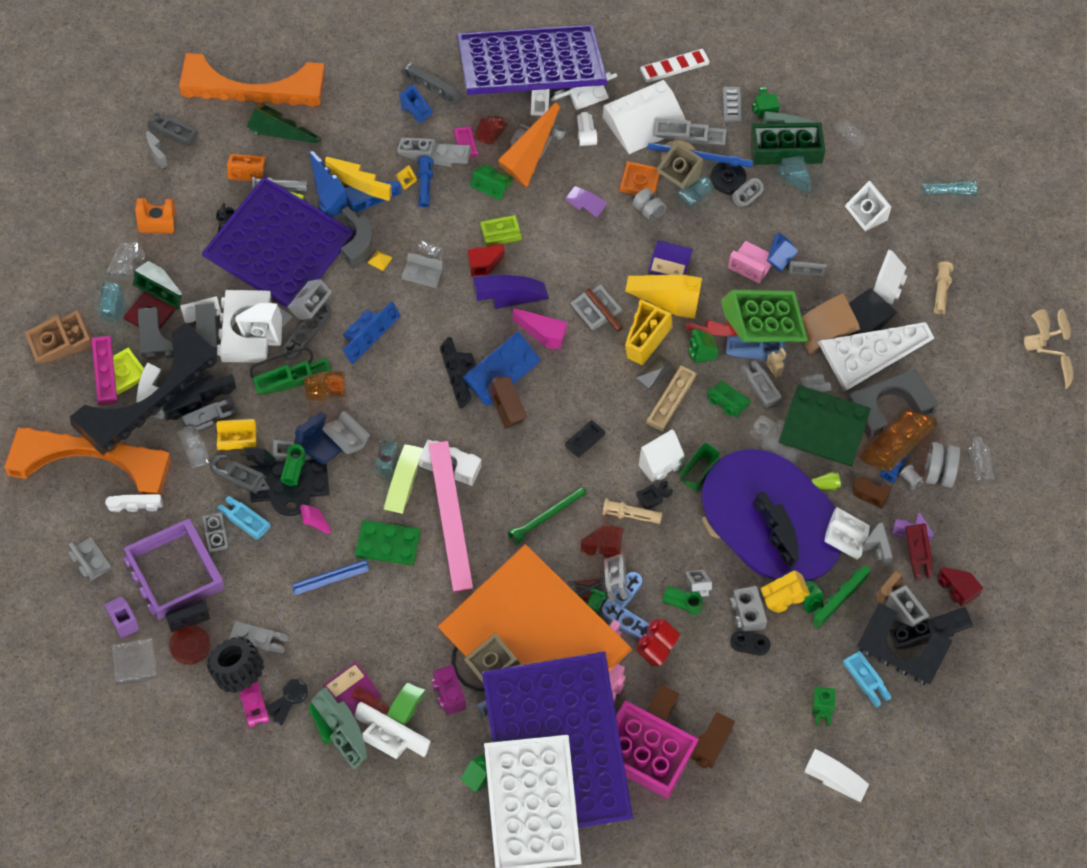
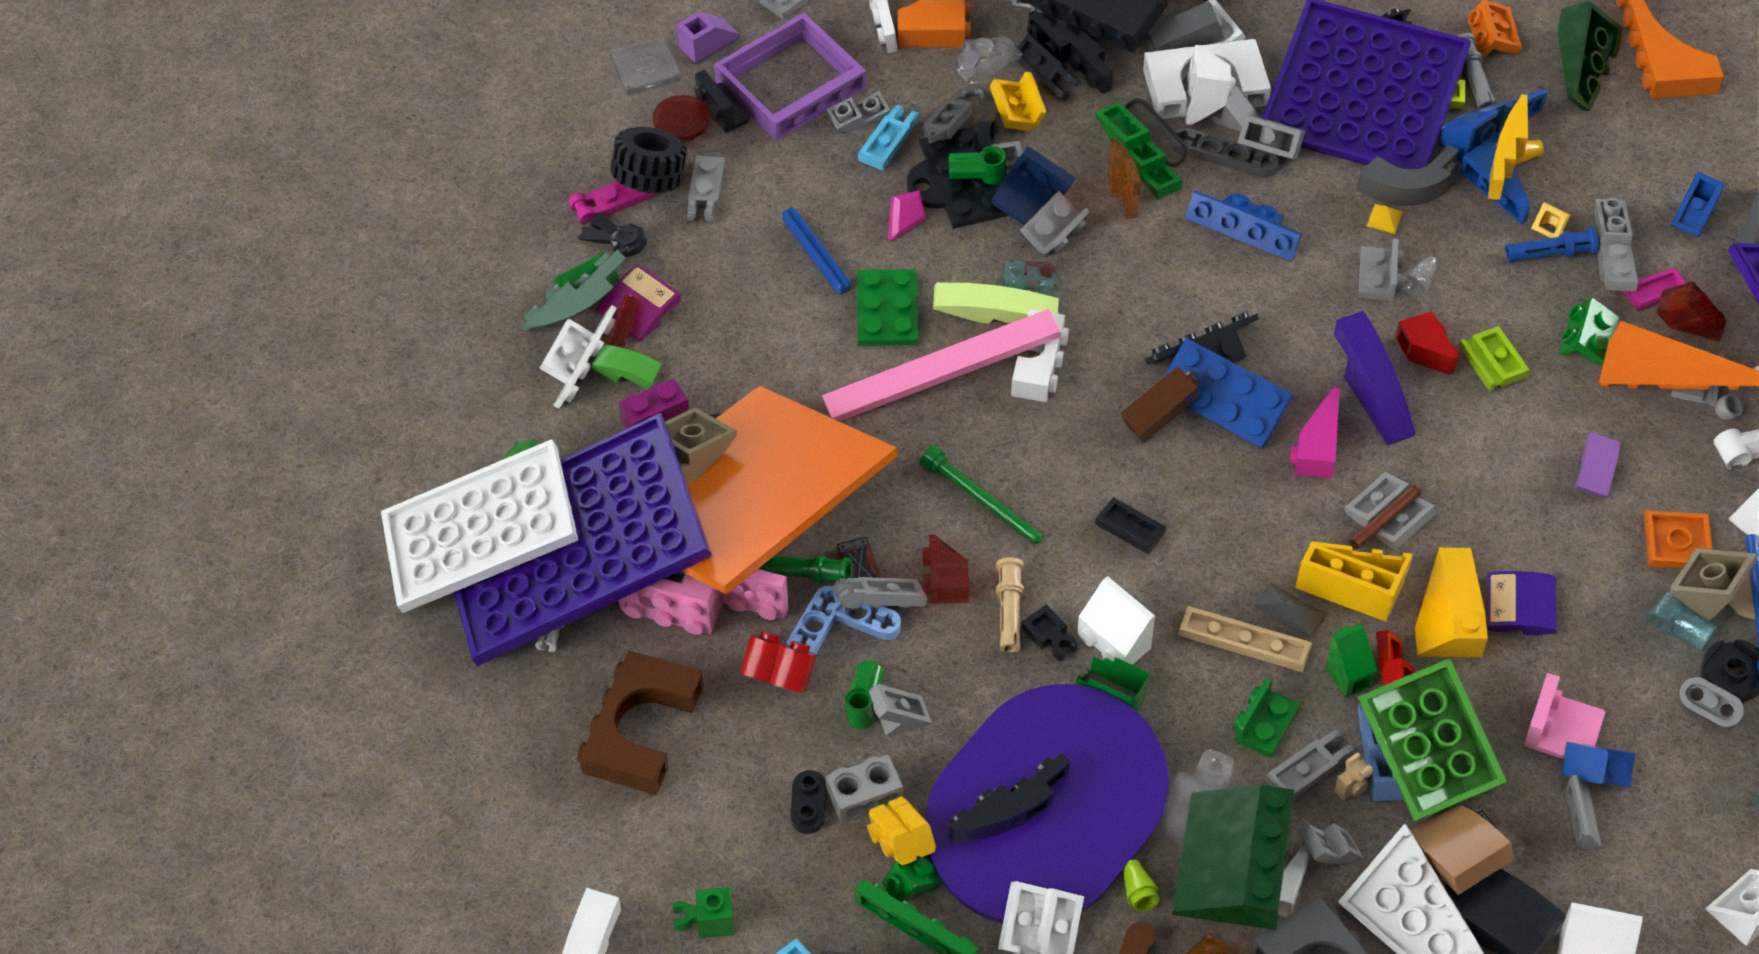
camera: 85 degrees right, 5 degrees down
dark pink slope [616,700,699,799] -> none
light grey wheel [632,188,666,222] -> none

